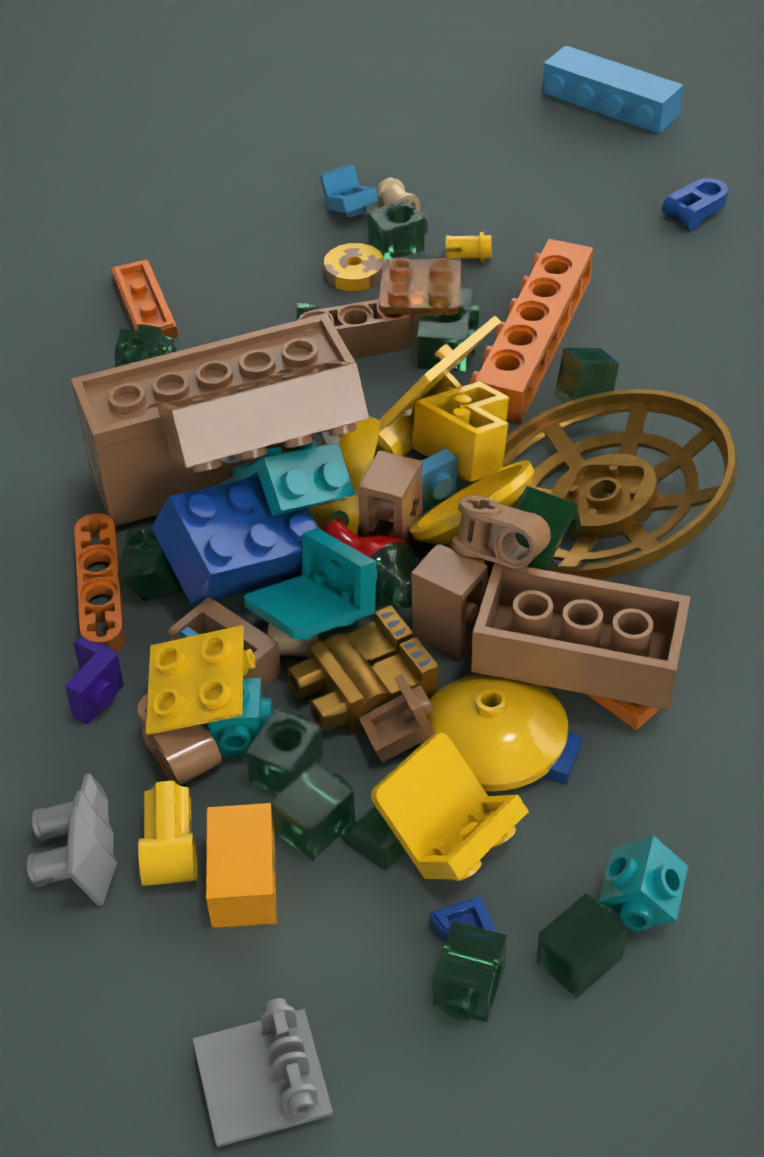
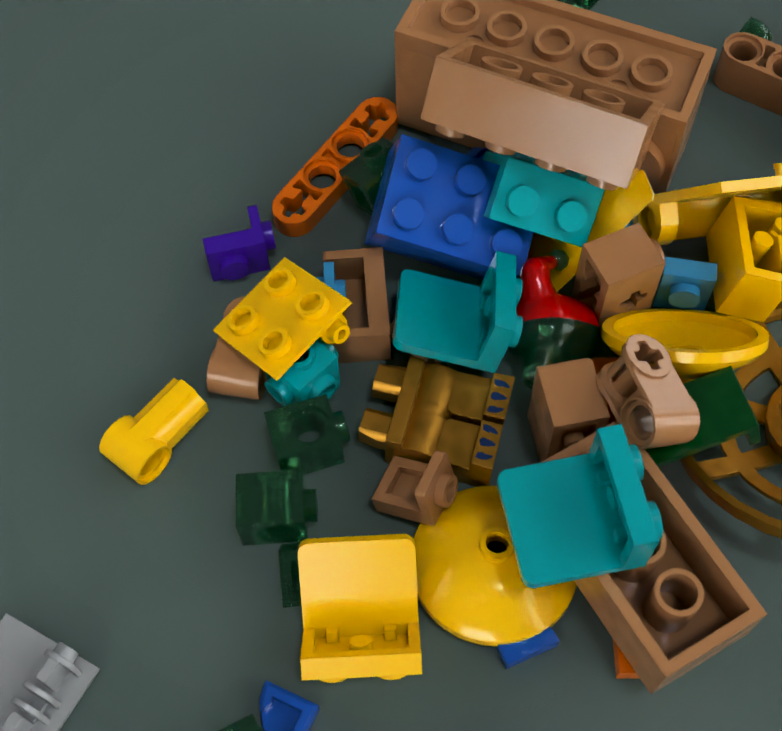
camera: 45 degrees right, 15 degrees up
light grey connector [27,773,117,906] -> none
light orange panel [206,803,277,928] -> none
none -> teal bracket [497,424,663,588]

